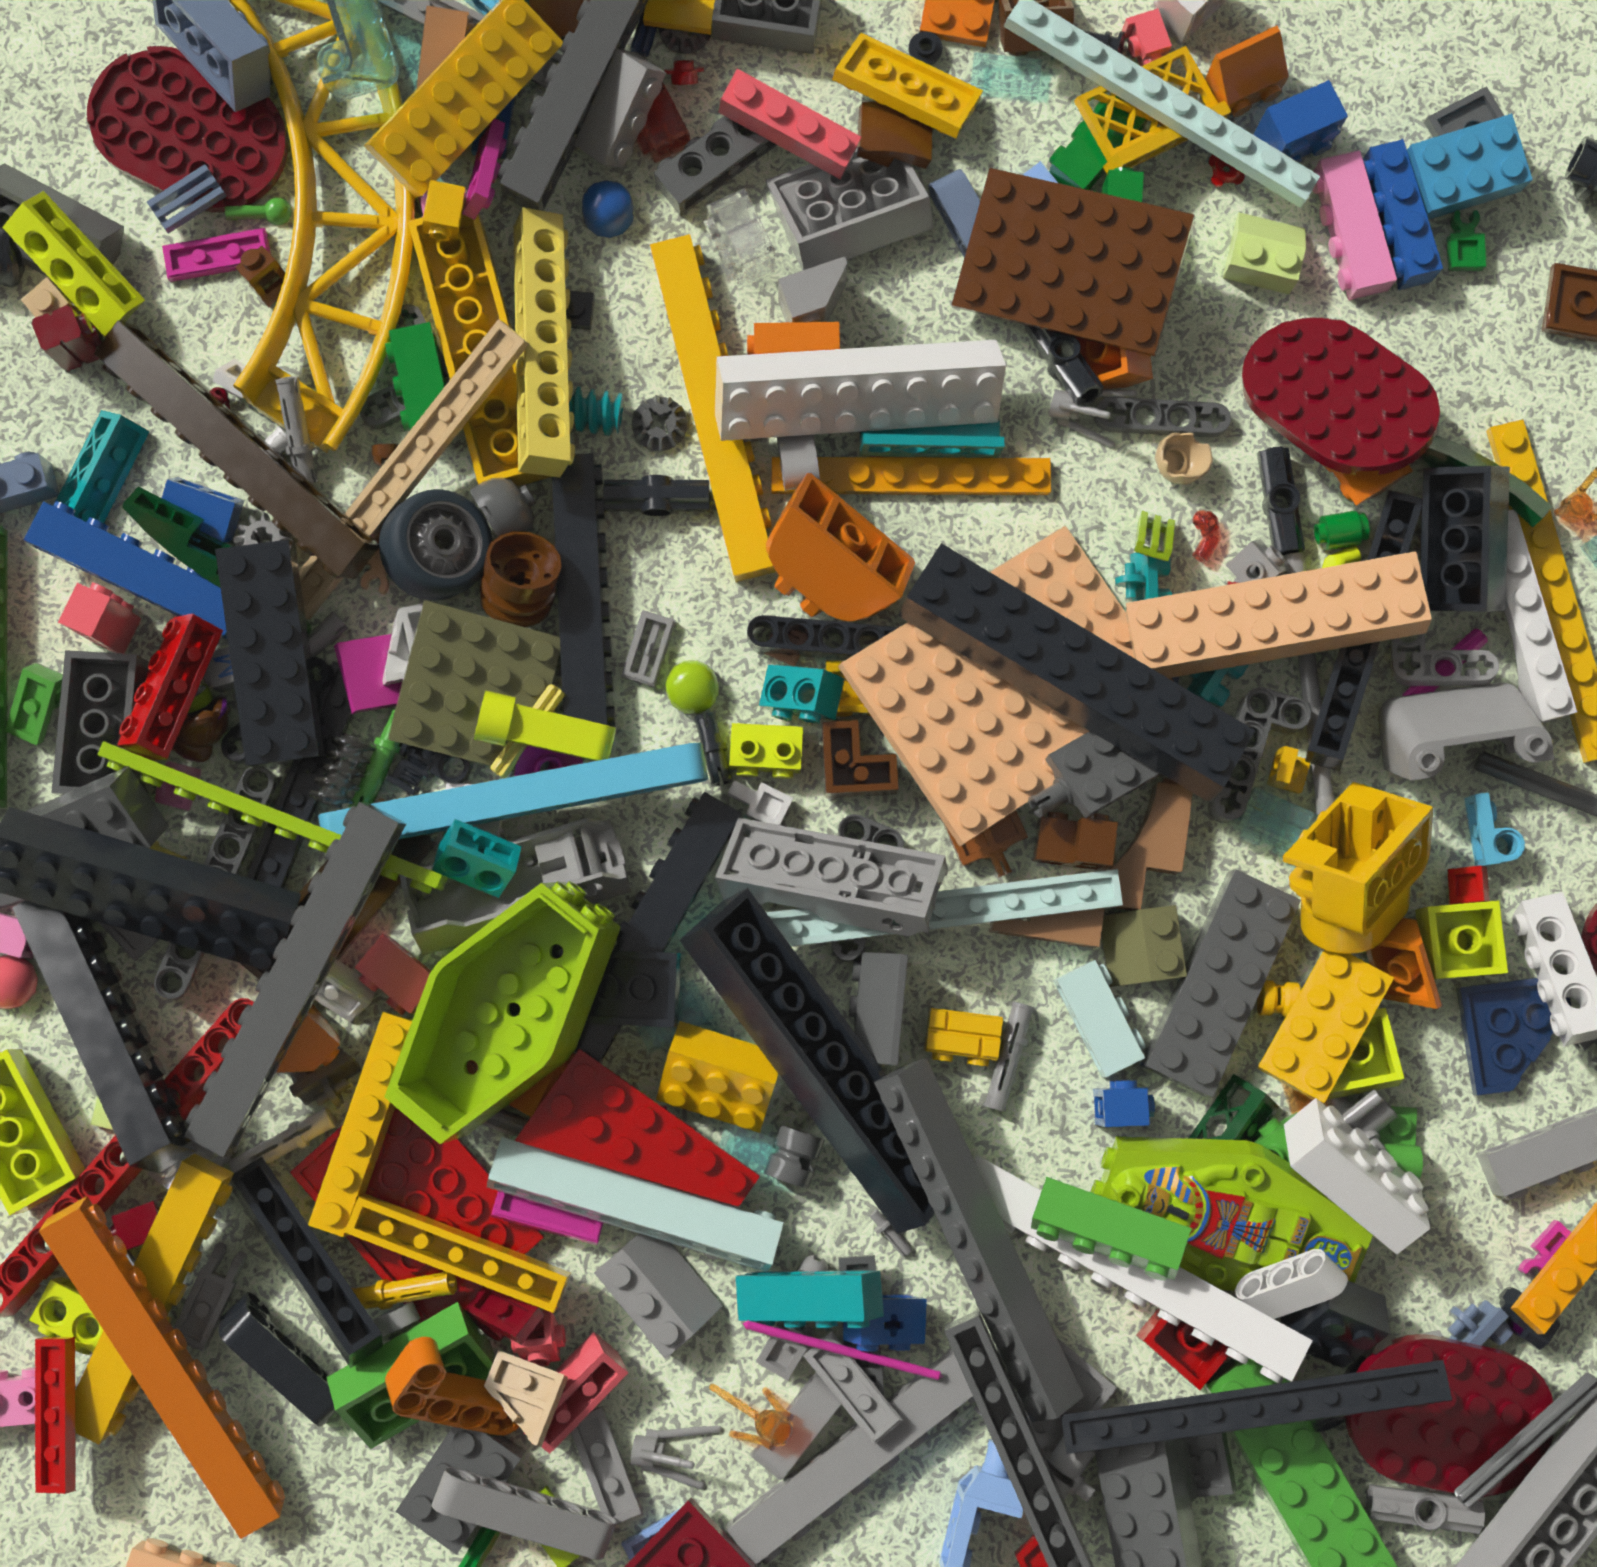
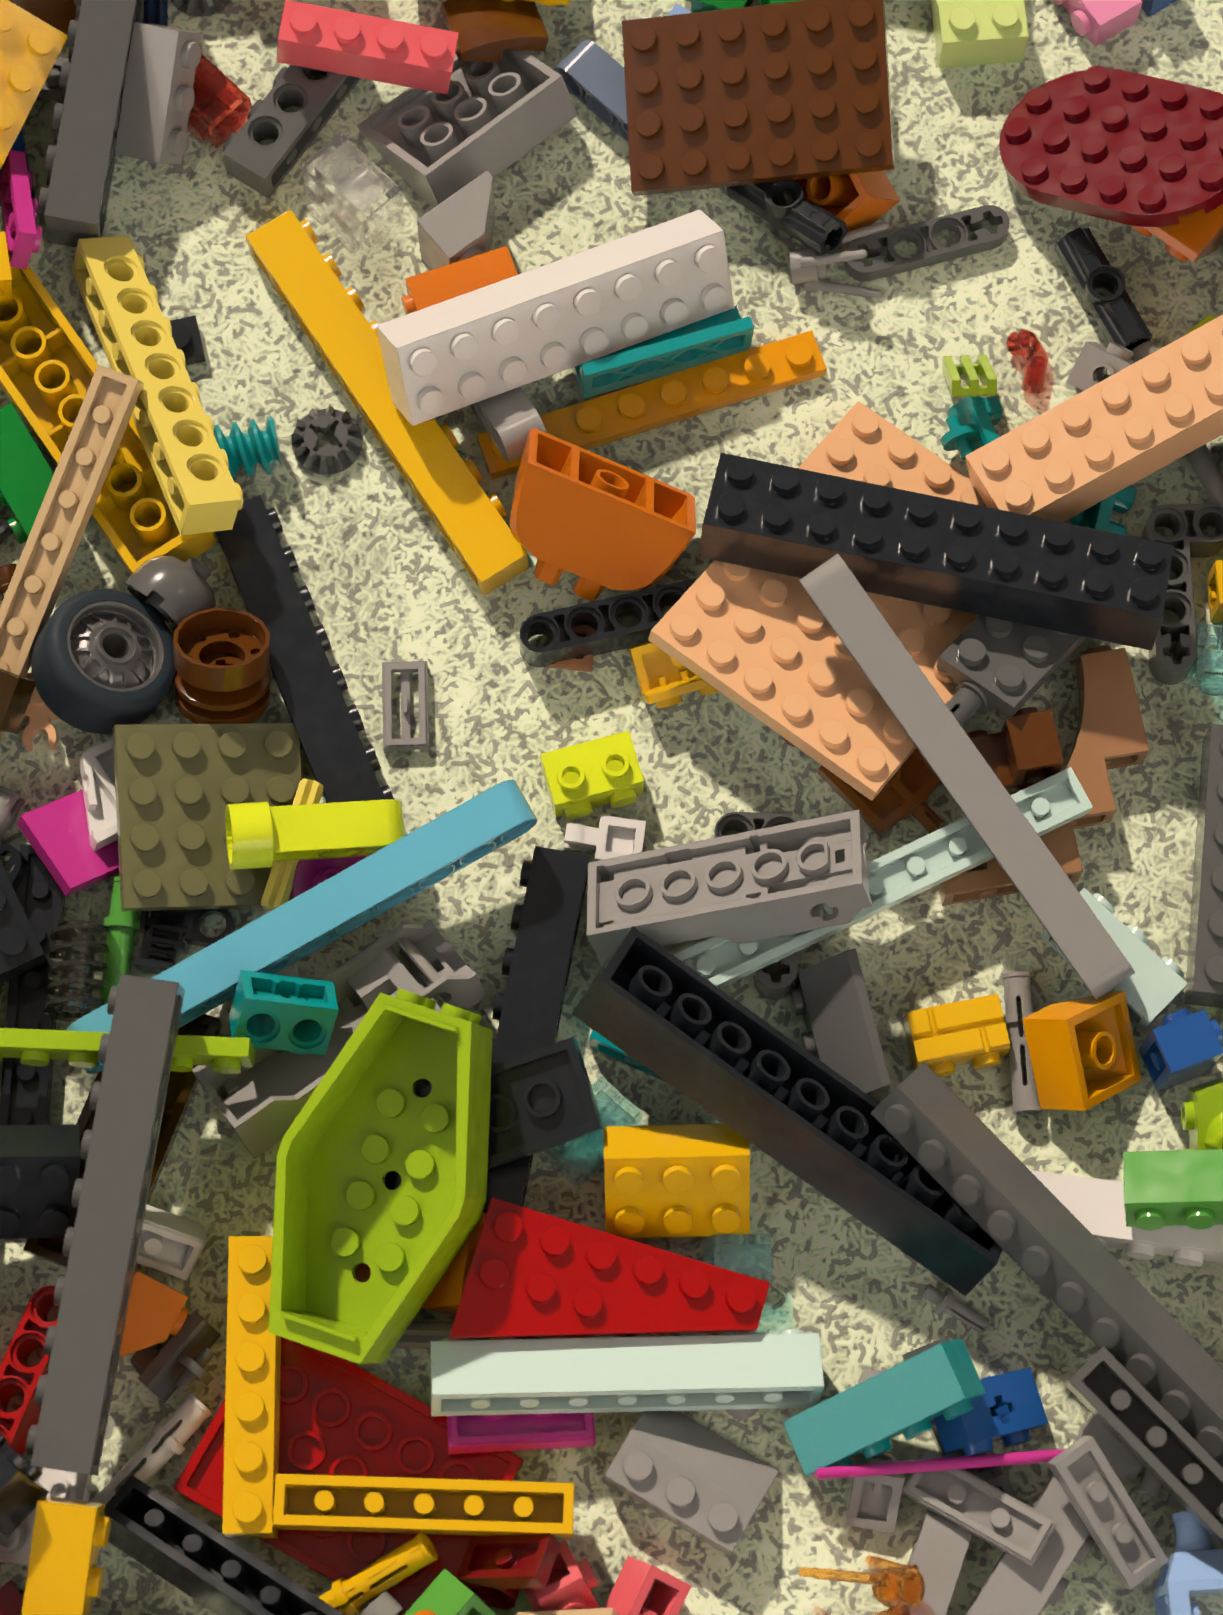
camera: 15 degrees left, 10 degrees down
coral brick [354,934,431,1015] -> none
blue hair [582,180,634,238] -> none
black piece [603,475,710,516] -> none
red plate [664,60,704,85] -> none
lime hair [665,660,719,714] -> none
black pin [693,712,733,787] -> none
teal brick [759,664,844,724] -> none
dark grey wheel [764,1124,825,1189] -> none
reddish brown brick [822,720,899,798] -> none
olive slope [1101,905,1187,987] -> none
tan hair [1155,433,1213,485] -> none
green brick [1314,510,1370,550] -> none
none -> light grey beam [799,553,1135,1000]
none -> light orange slope [1022,991,1142,1111]
none -> light grey plate [1047,1435,1169,1590]

